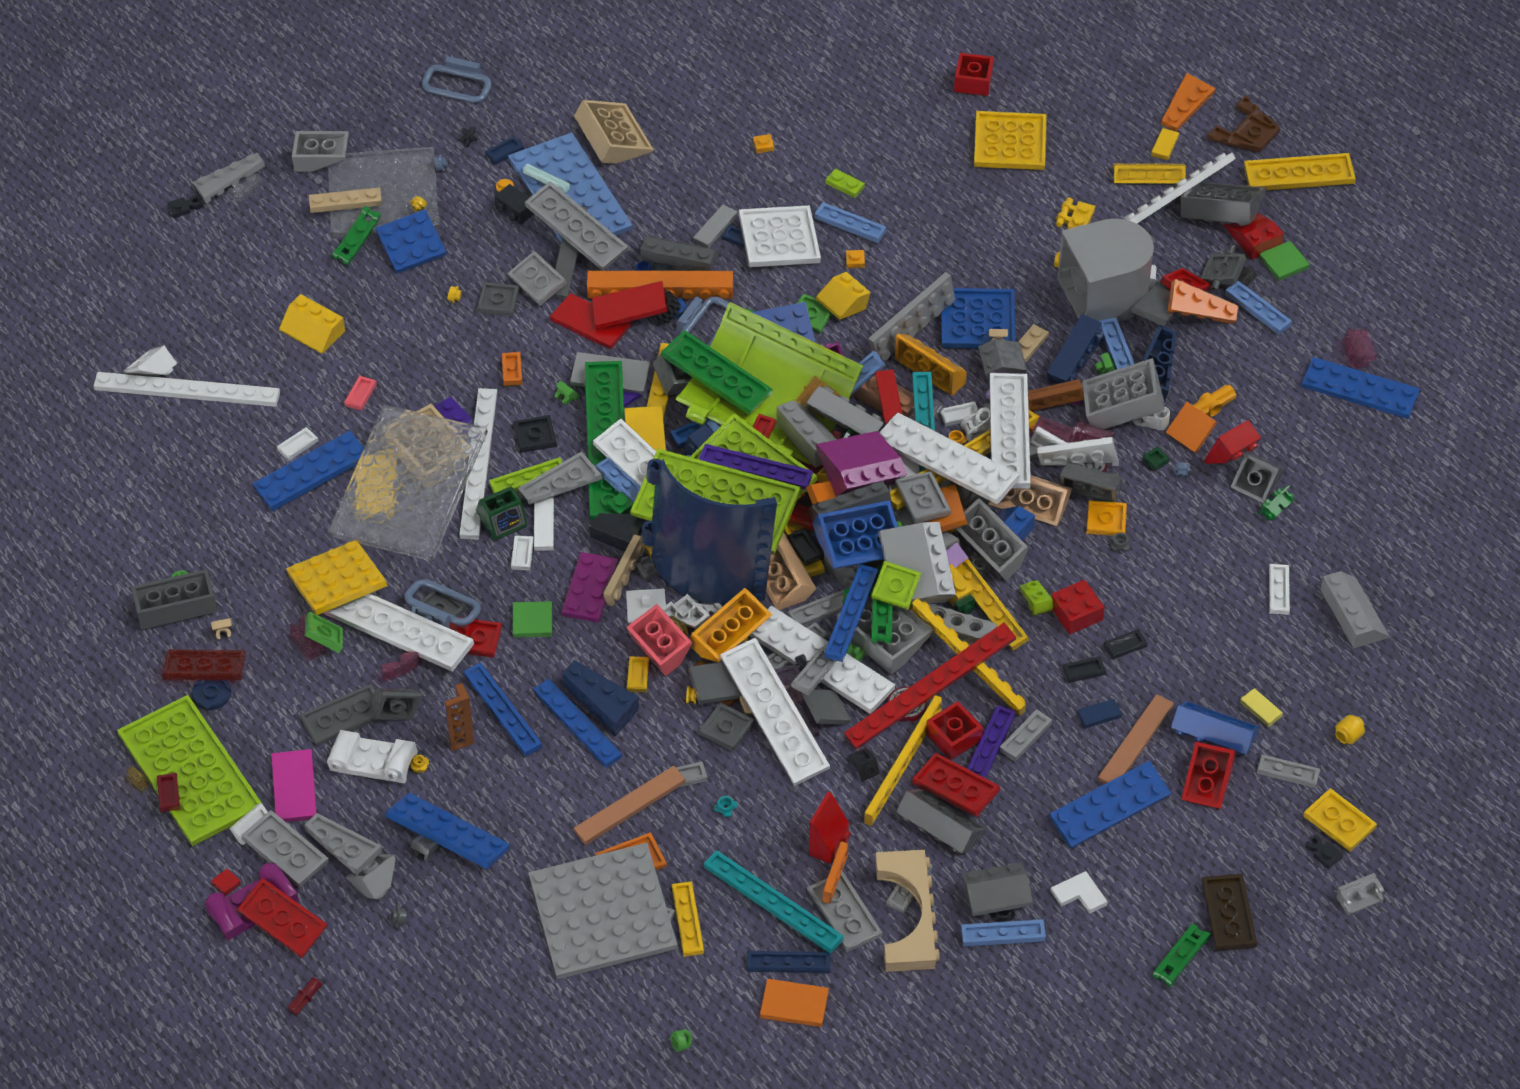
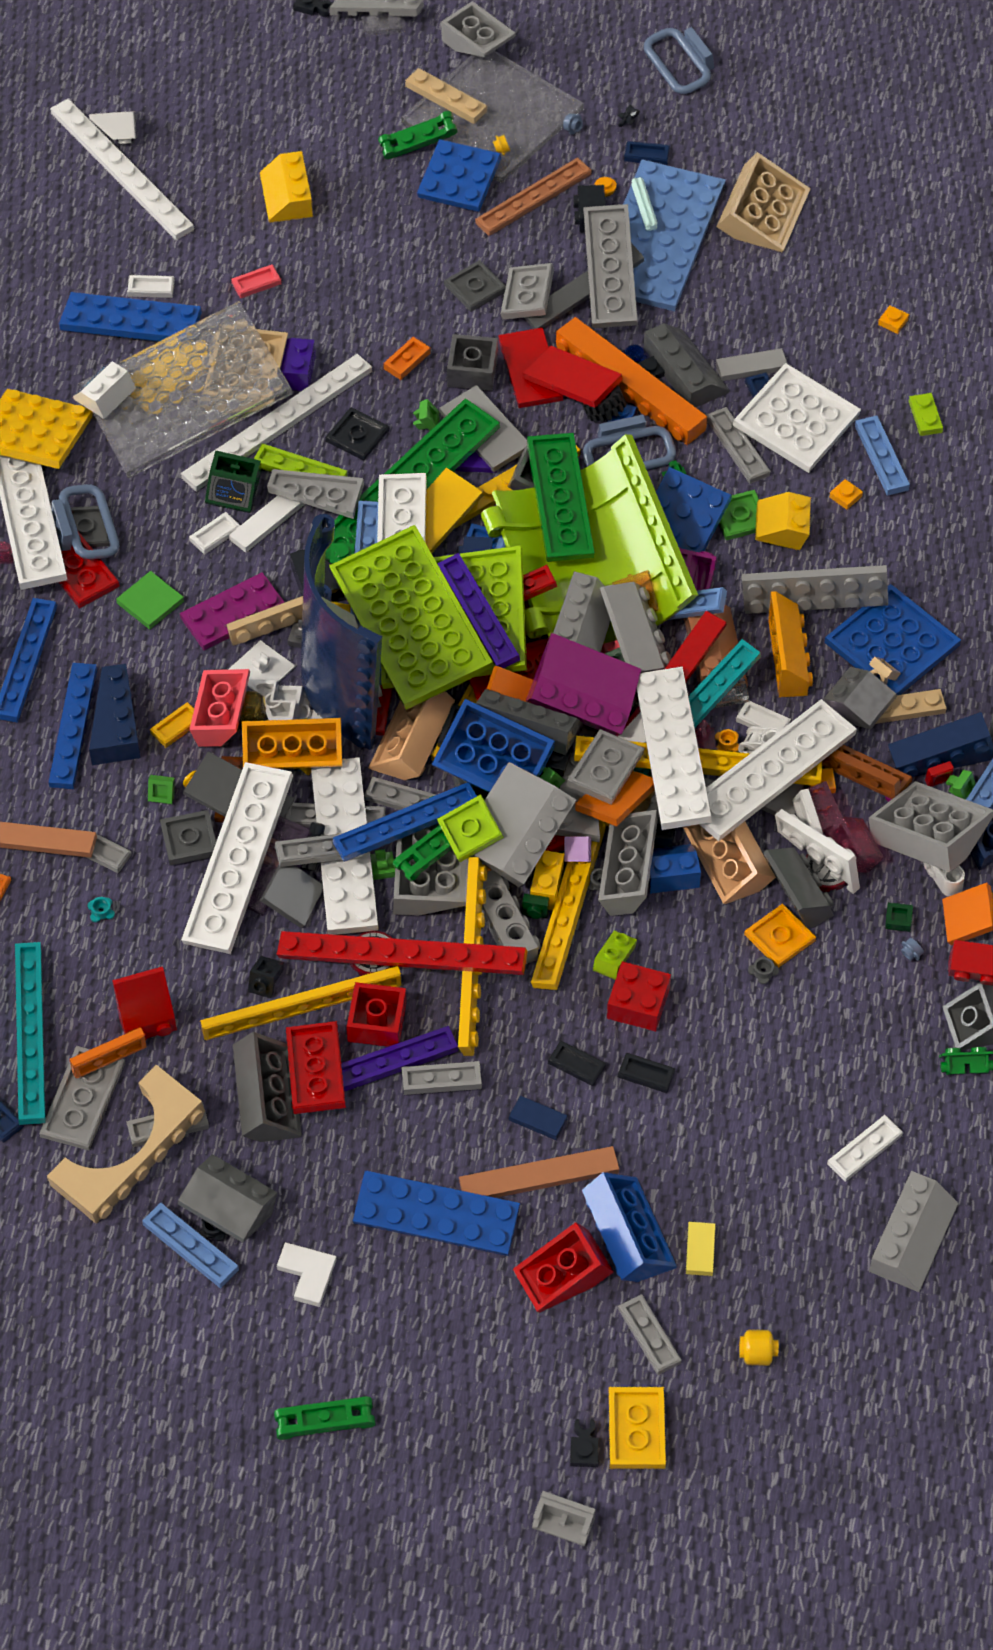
camera: 45 degrees right, 5 degrees up
yellow plate [447,286,462,303] -> none
dark brown plate [1201,873,1257,951] -> none
none -> white slope [73,361,136,419]
none -> bright green tile [148,775,175,804]
none -> flat silver brick [447,334,498,391]
none -> nougat tile [476,158,592,236]
none -> light grey tile [706,407,770,484]
none -> red tile [925,761,954,787]

